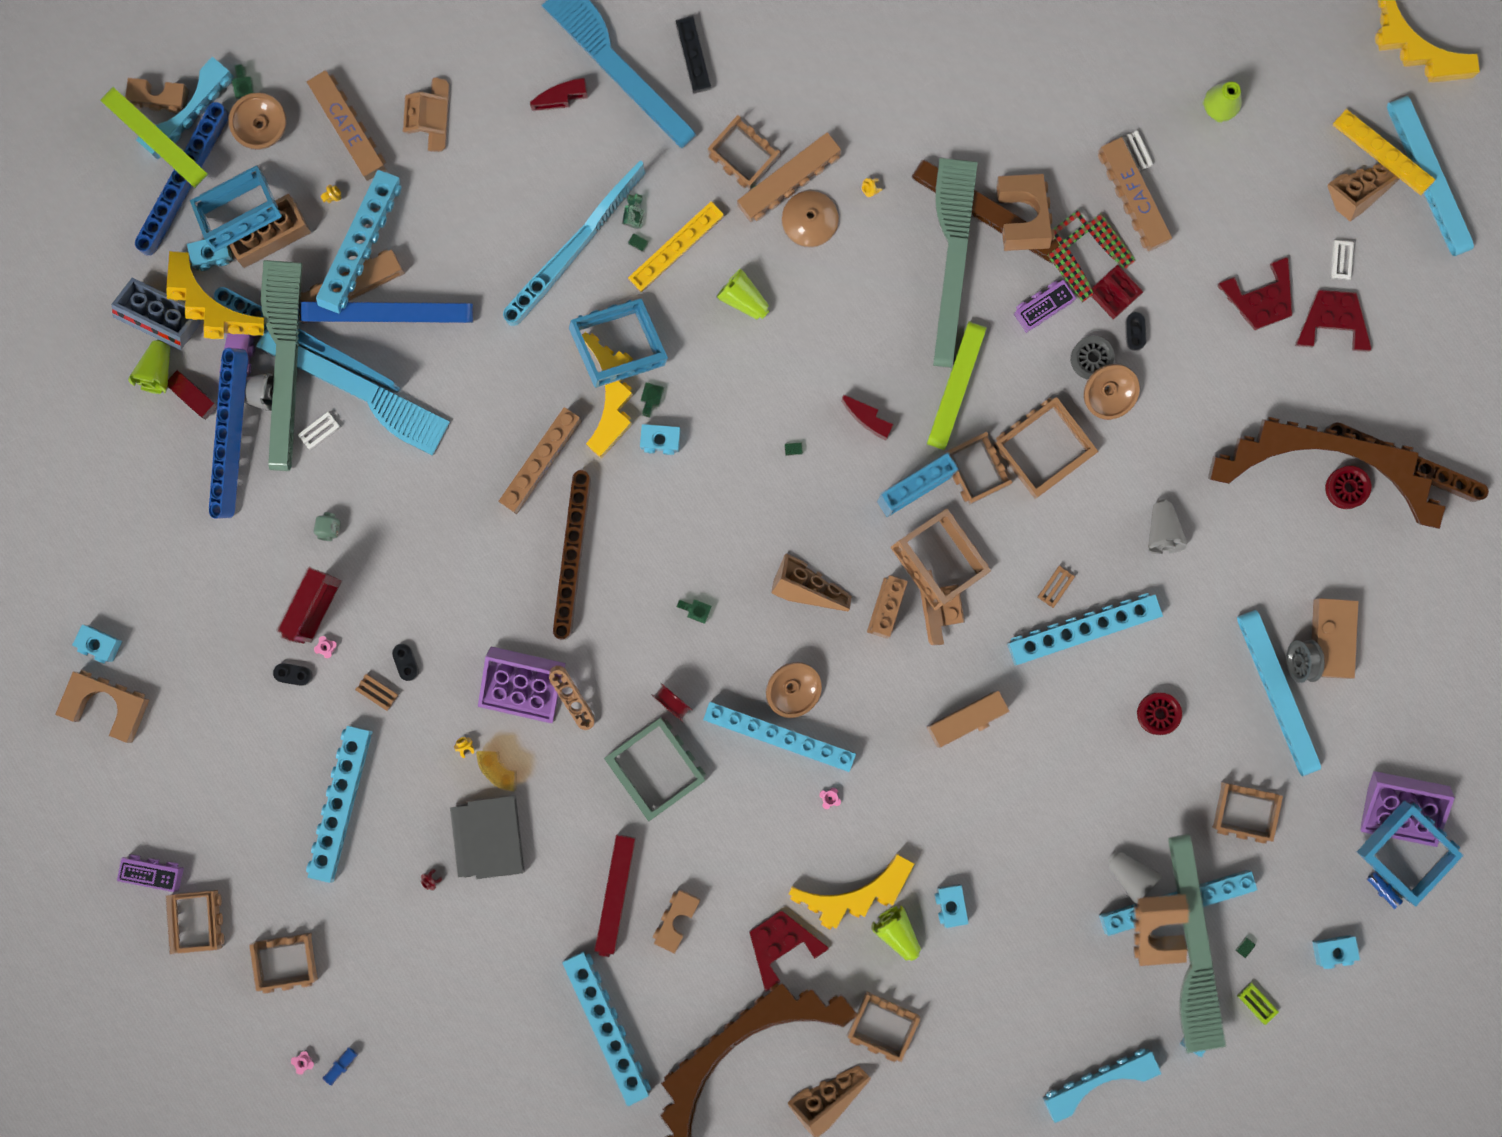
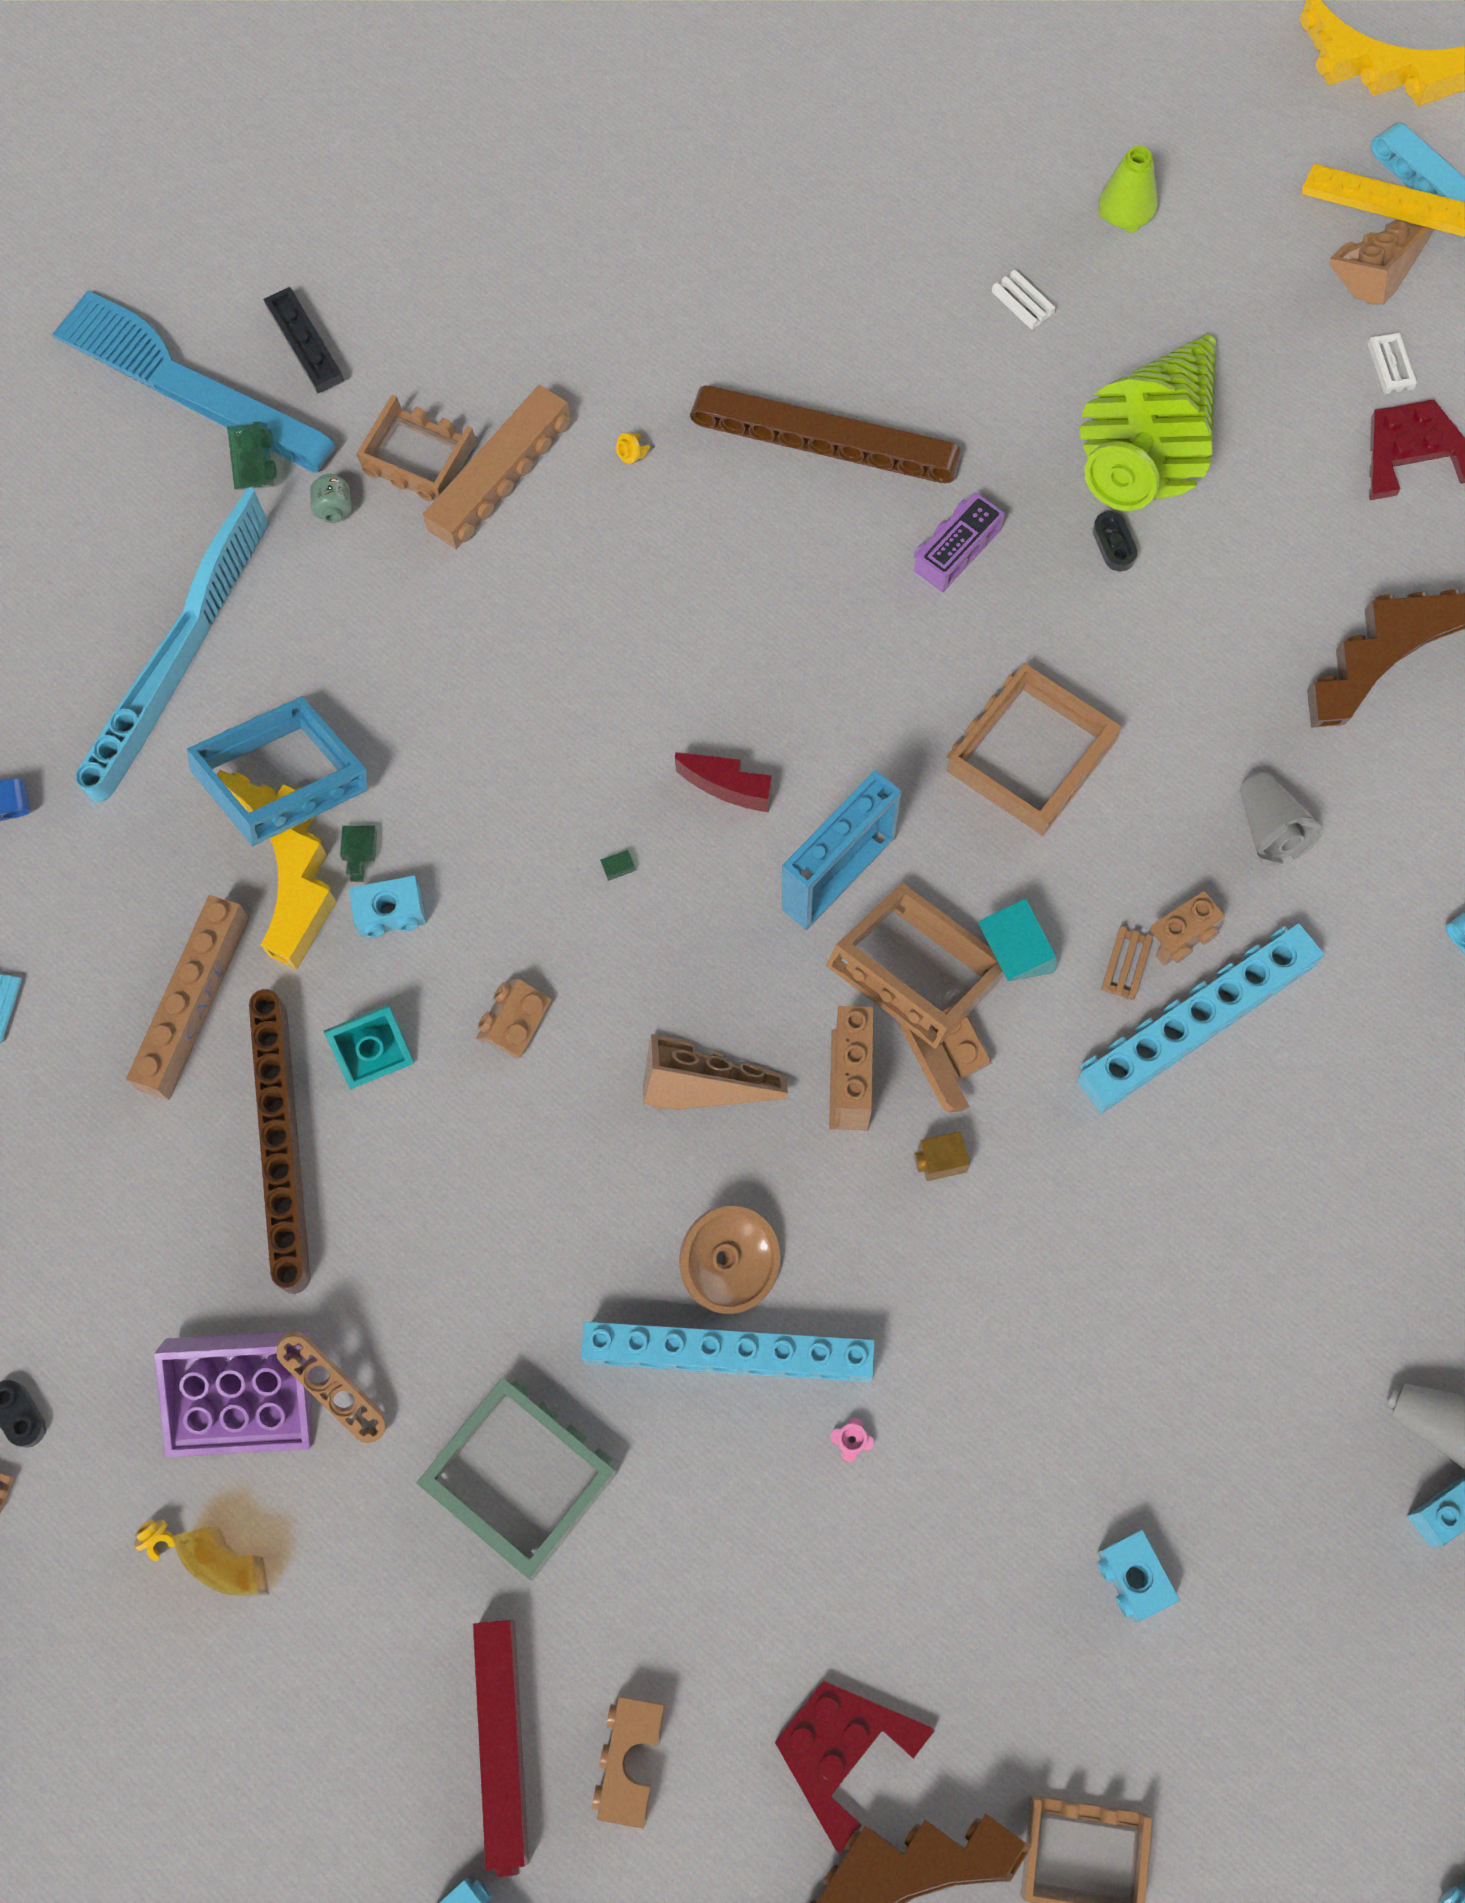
camera: 15 degrees left, 15 degrees down
dark red plate [421,869,442,891] -> none
dark grey piece [450,795,525,879] -> none
dark red slope [530,78,587,111] -> none
clear green plate [622,193,644,229] -> none
yellow plate [628,201,724,293] -> none
clear green piece [628,233,648,252] -> none
dark red wheel [651,683,693,722] -> none
clear green plate [677,599,712,624] -> none
lime cone [716,269,769,320] -> none
medium nougat dish [782,191,839,247] -> none
yellow arch [788,854,914,930] -> none
lime cone [871,905,921,961] -> none
lime beam [927,321,987,450] -> none
medium nougat brick [927,691,1010,748] -> none
sand green piece [933,158,978,368] -> none
clear window [945,432,1012,505] -> none
medium nougat arch [996,174,1055,251] -> none
piece [1047,210,1136,303] -> none
dark grey wheel [1070,336,1115,380] -> none
medium nougat dish [1084,364,1140,420] -> none
dark red slope [1091,265,1143,320] -> none
medium nougat brick [1098,137,1172,252] -> none
dark red wheel [1137,693,1182,735] -> none
dark red wing [1217,257,1292,331] -> none
none -> clear green bracket [227,421,277,490]
none -> sand green head [310,474,352,523]
none -> teal slope [323,1004,414,1090]
none -> medium nougat bracket [476,978,552,1058]
none -> pearl gold brick [914,1131,970,1181]
none -> teal slope [978,899,1057,981]
none -> lime plant [1079,334,1216,511]
none -> medium nougat bracket [1150,891,1225,966]

